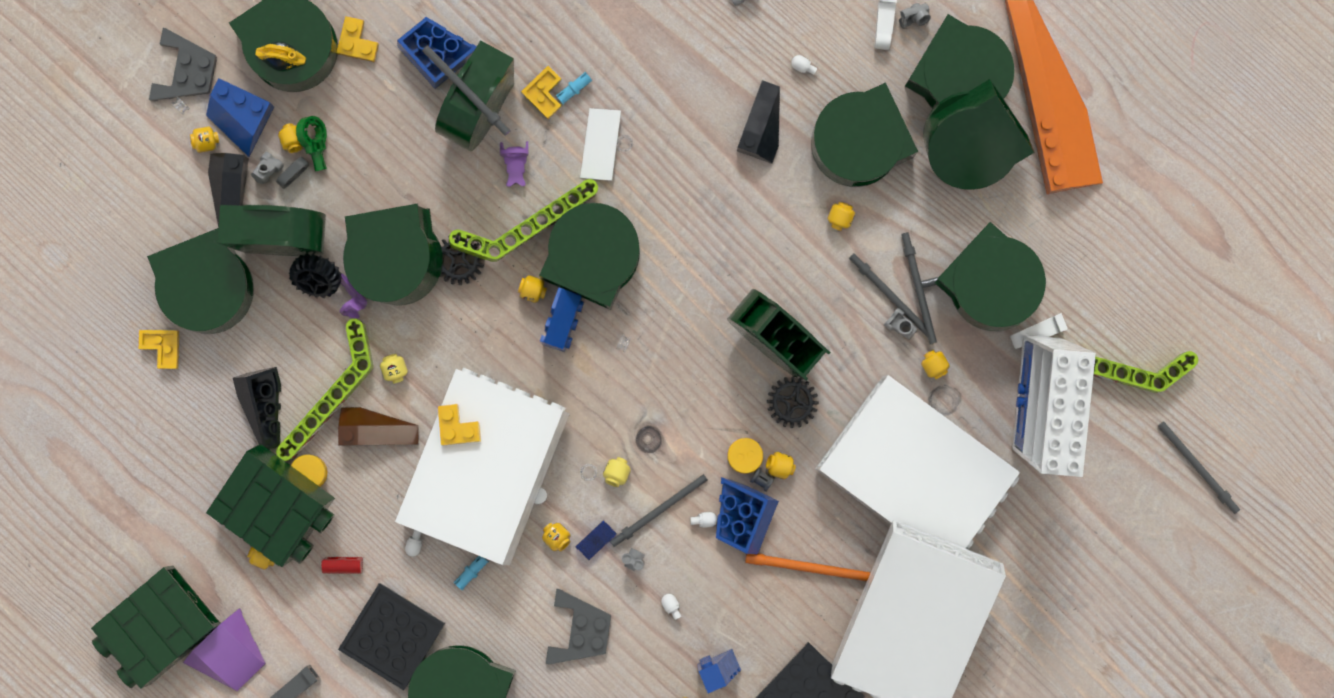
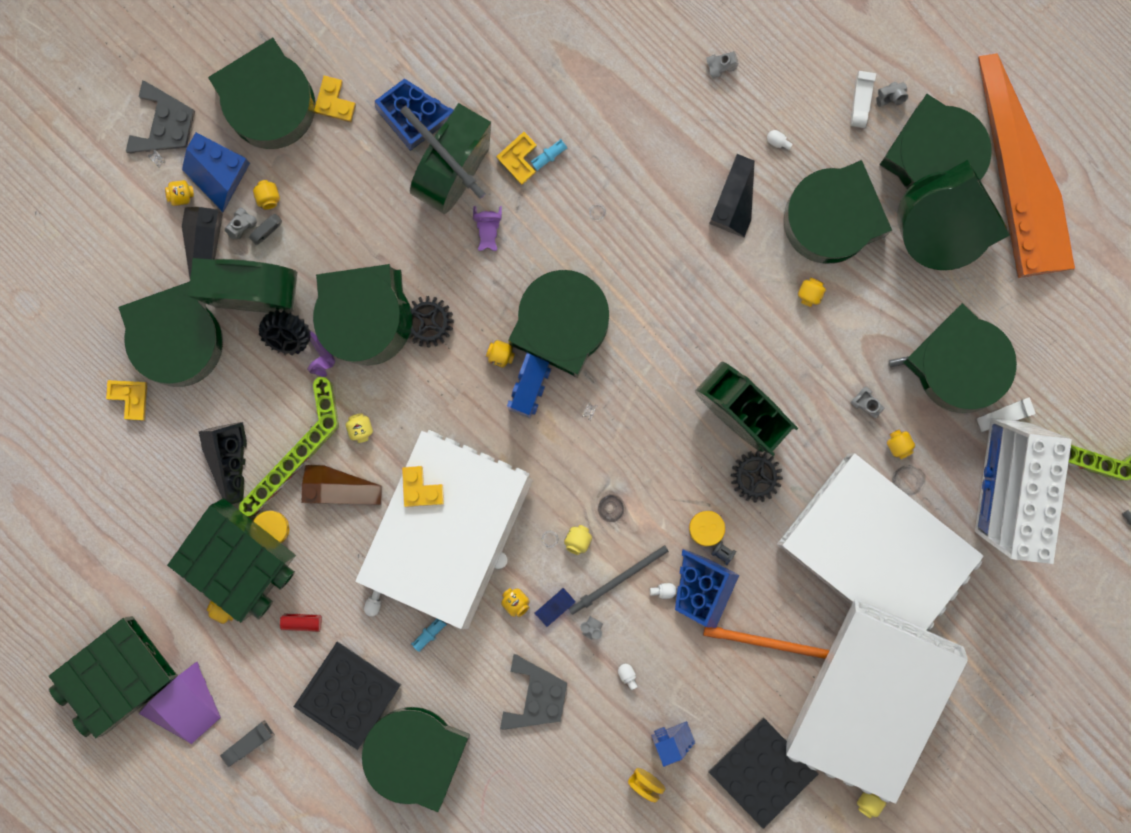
camera: 10 degrees right, 0 degrees up
yellow hat [255,41,306,70] -> none
green pin [296,116,327,171] -> none
lime beam [448,179,598,262] -> none
white sticker [580,108,621,181] -> none
yellow head [766,452,796,479] -> none
dark grey bar [849,253,928,337] -> none
dark grey bar [901,232,937,344] -> none

